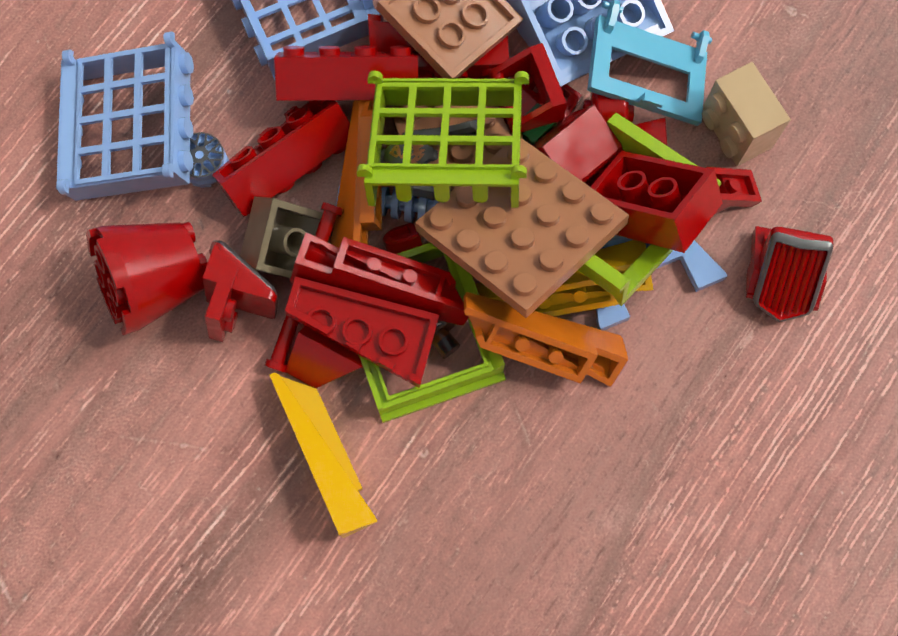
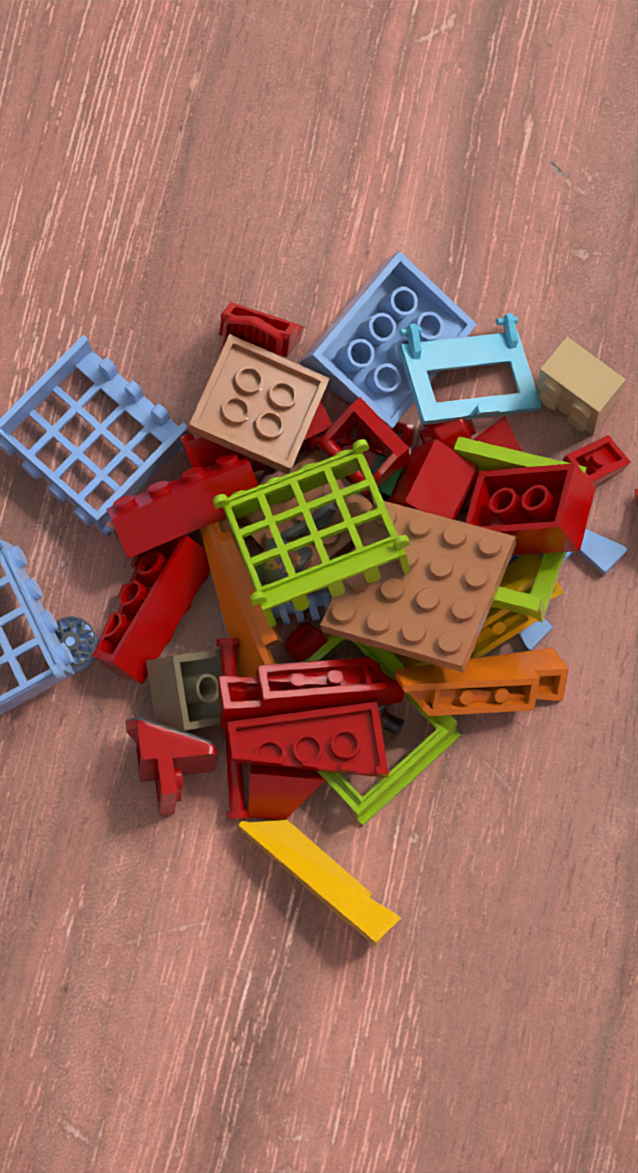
camera: 20 degrees left, 0 degrees up
red cone [86,222,208,336] -> none

